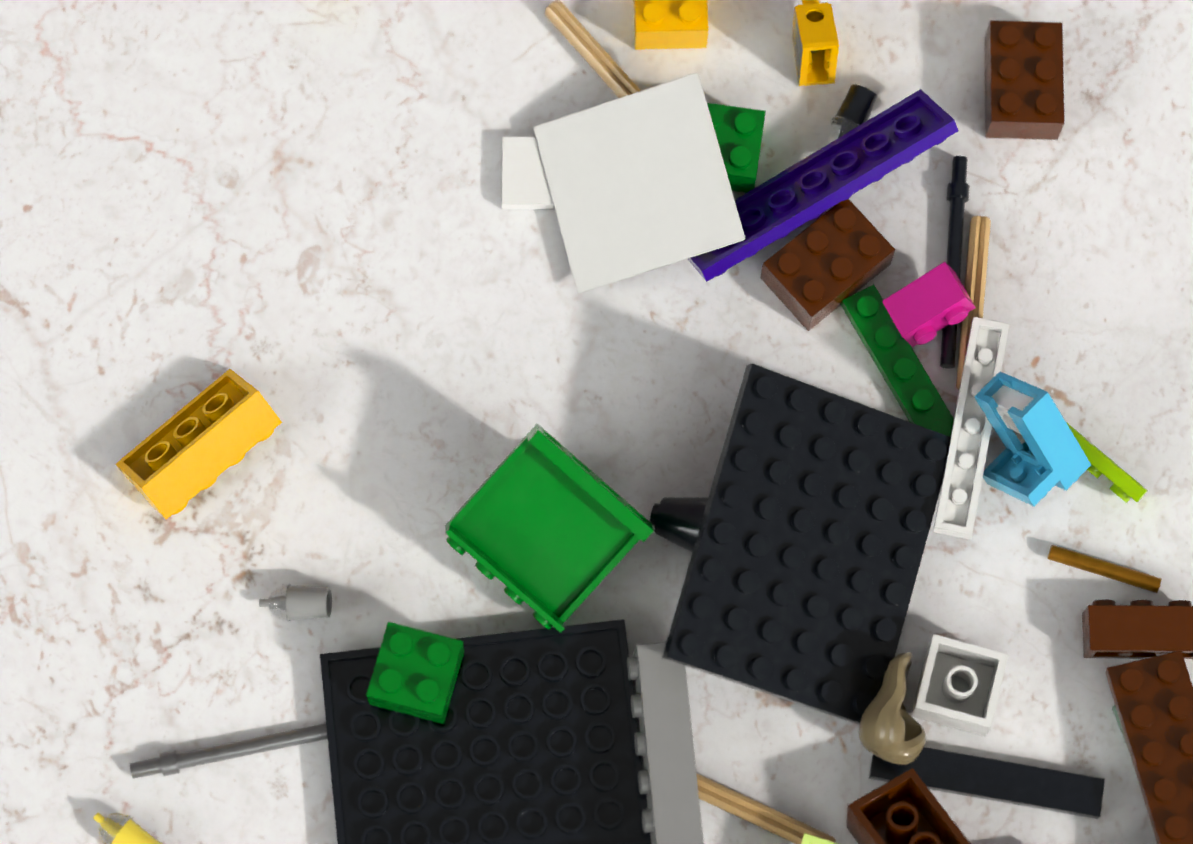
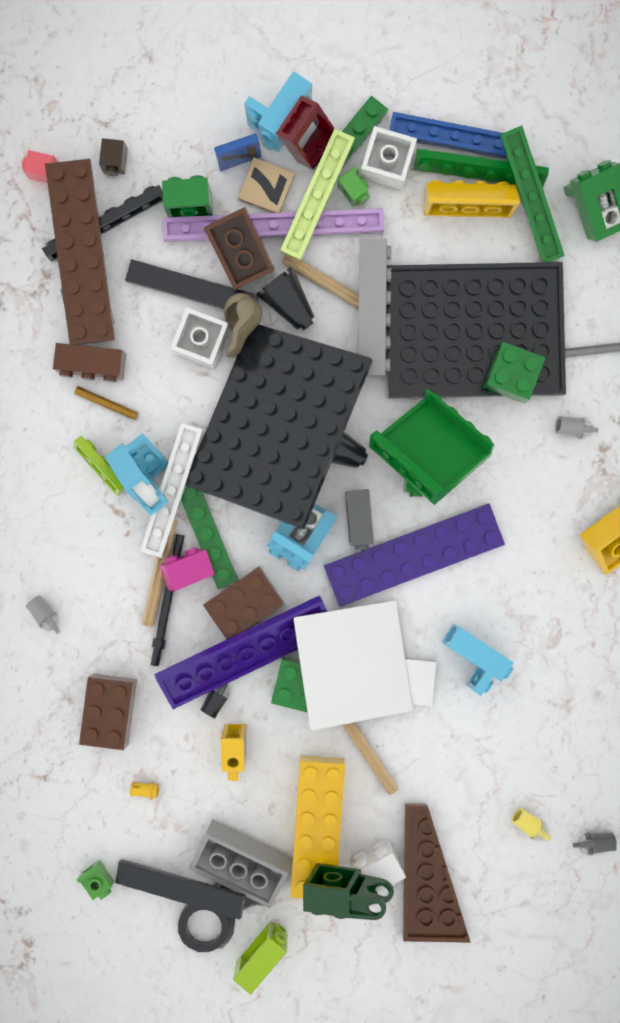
camera: 170 degrees left, 15 degrees up
none -> light grey piece [26,595,60,634]
none -> black cone [256,266,315,331]
none -> medium azure brick [267,504,337,571]
none -> dark purple plate [324,503,505,607]
none -> dark grey window [345,489,374,550]
none -> medium azure brick [442,624,514,696]

